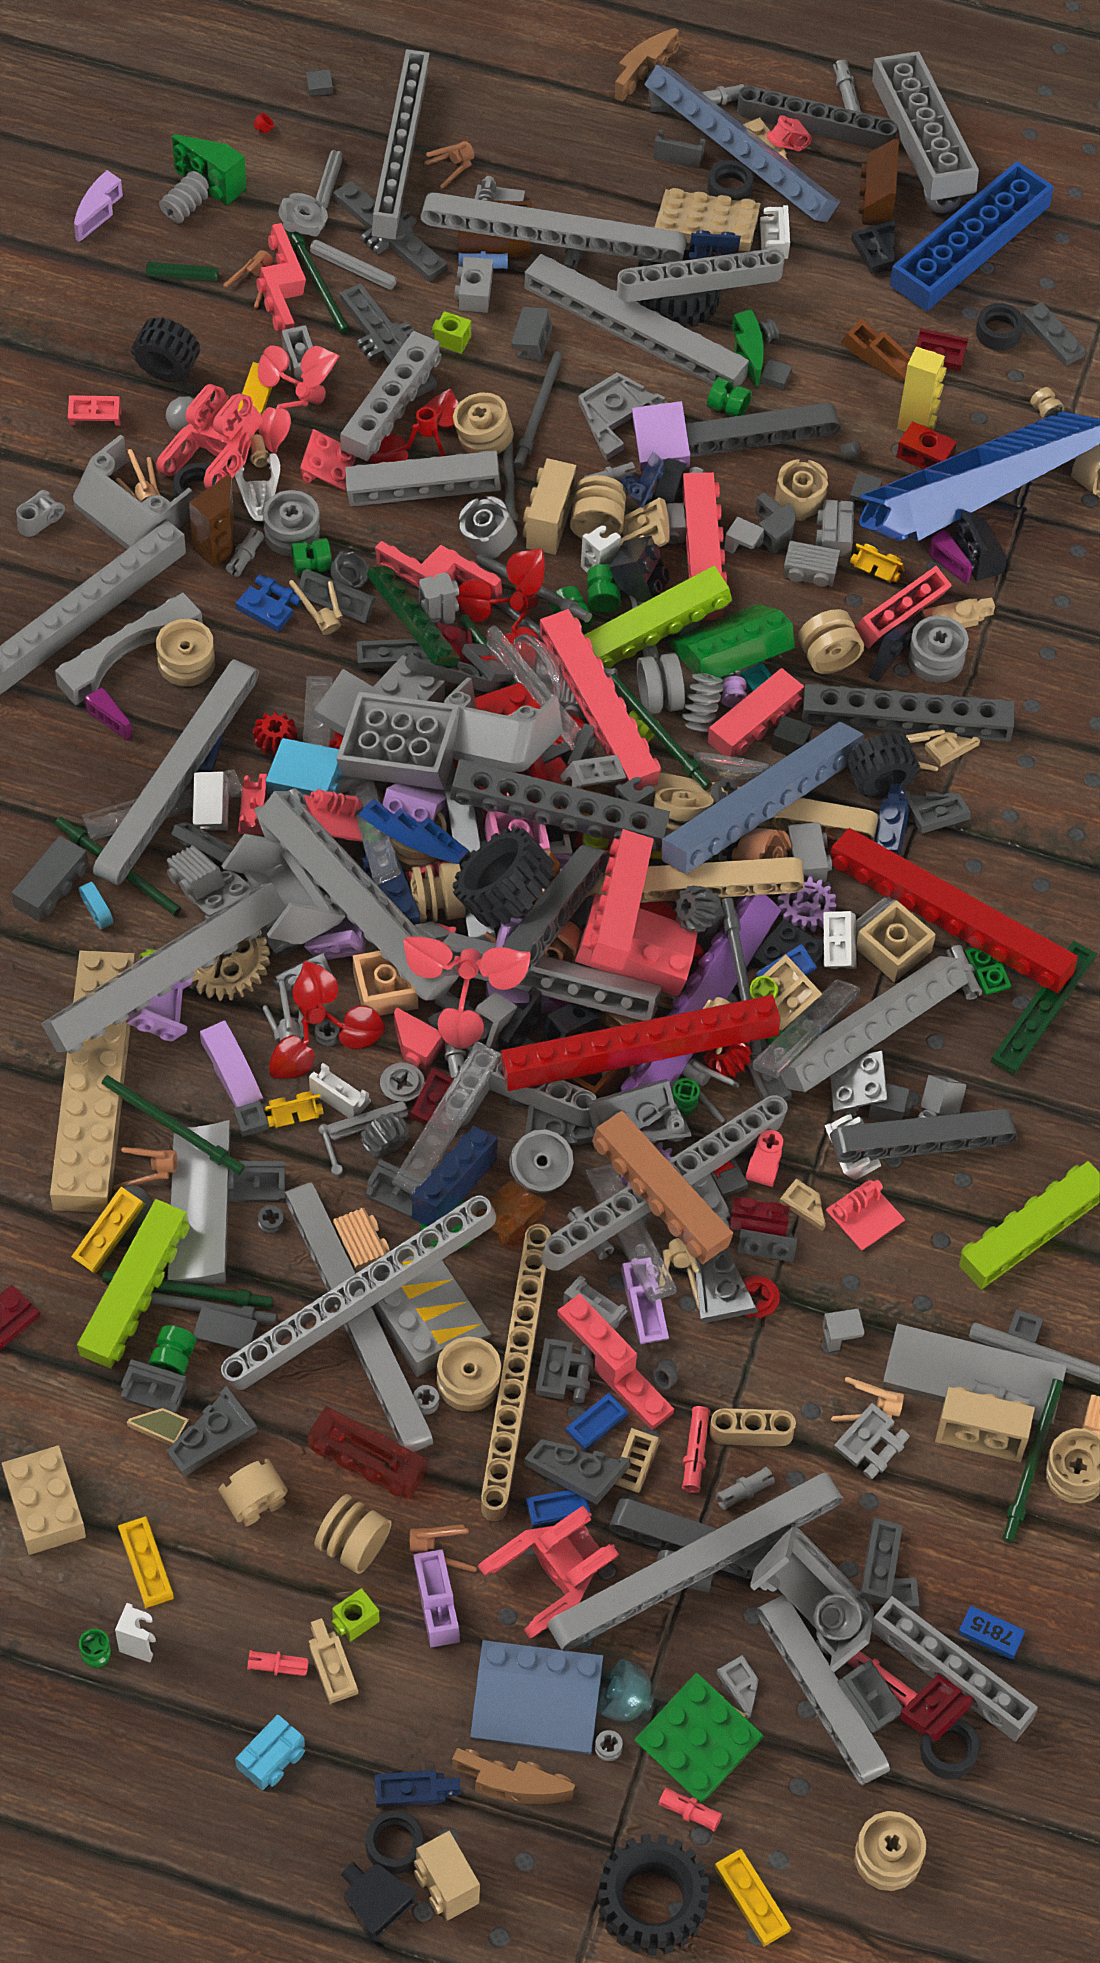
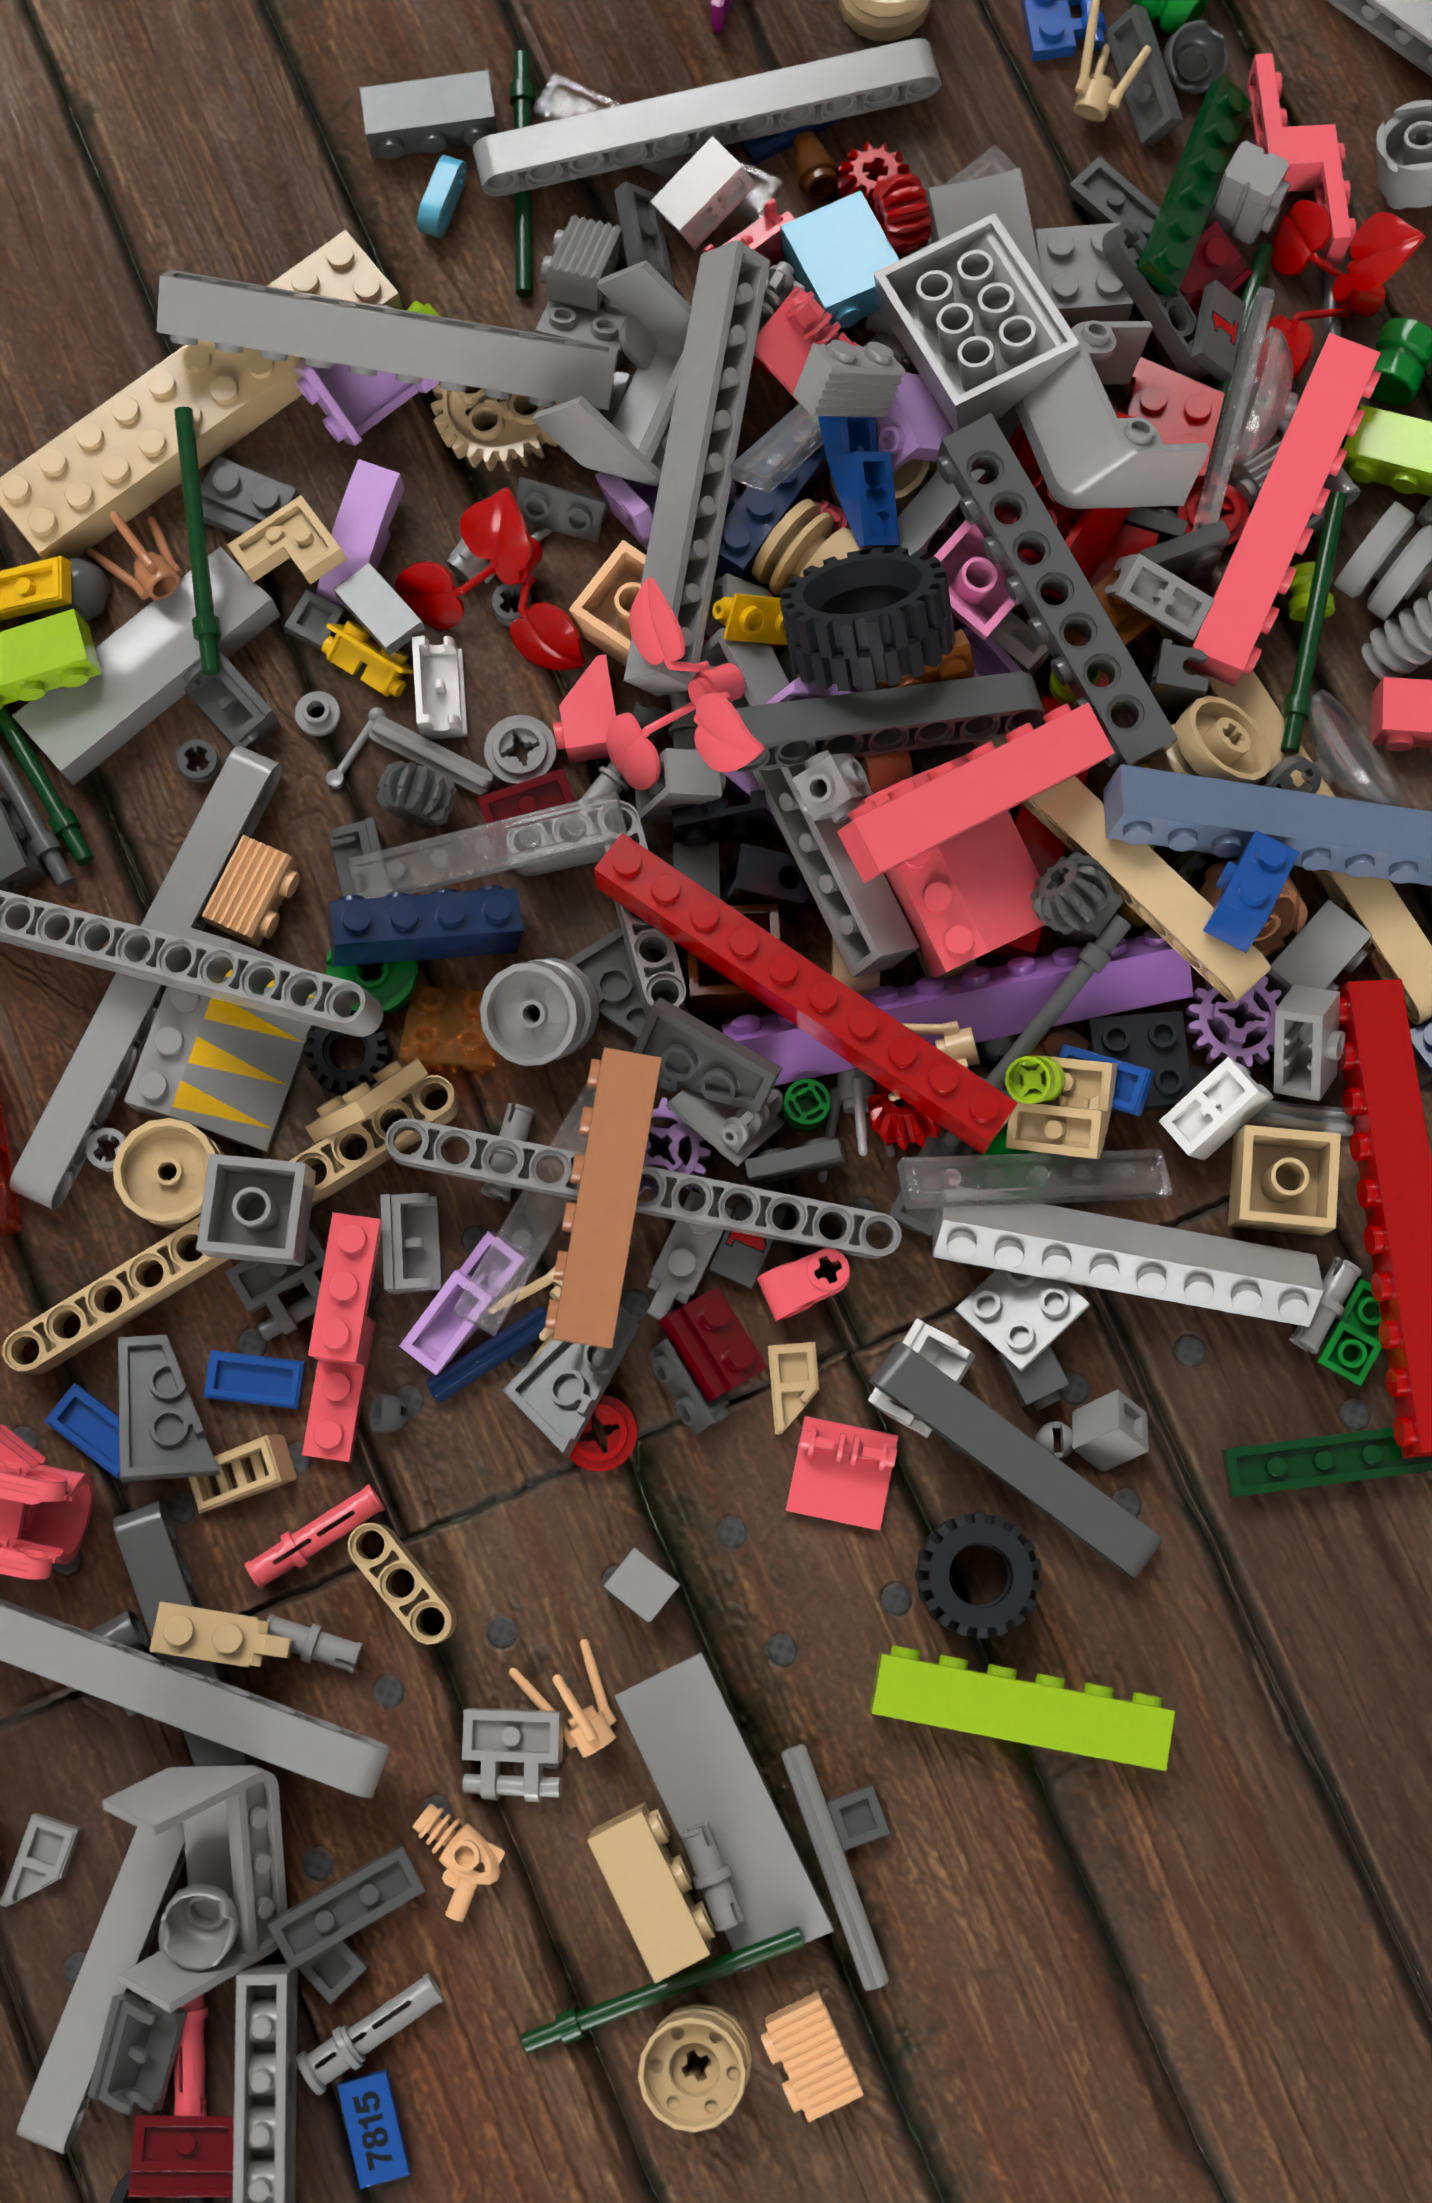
camera: 55 degrees right, 20 degrees up
dark grey bar [476,554,592,622] -> none
none -> tan hinge [149,1602,293,1667]
none -> light grey brick [196,1154,316,1266]
none -> dark grey plate [201,456,299,537]
none -> tan plate [227,495,347,585]
none -> light grey plate [295,691,341,736]
none -> light grey pin [296,1973,445,2096]
none -> black tyre [303,1009,393,1096]
none -> tan plate [305,1058,428,1143]
none -> tile [333,563,425,656]
none -> light nougat piece [412,1803,505,1922]
none -> dark blue axle [426,1307,547,1402]
none -> yellow hinge [712,593,788,645]
none -> dark grey plate [744,1137,849,1187]
none -> light grey brick [792,750,874,823]
none -> reddish brown cone [793,131,839,200]
none -> light grey brick [793,340,905,418]
none -> red gear [872,173,932,254]
none -> black tyre [915,1513,1042,1638]
none -> blue brick [1203,830,1299,953]
none -> light grey brick [1273,985,1345,1101]

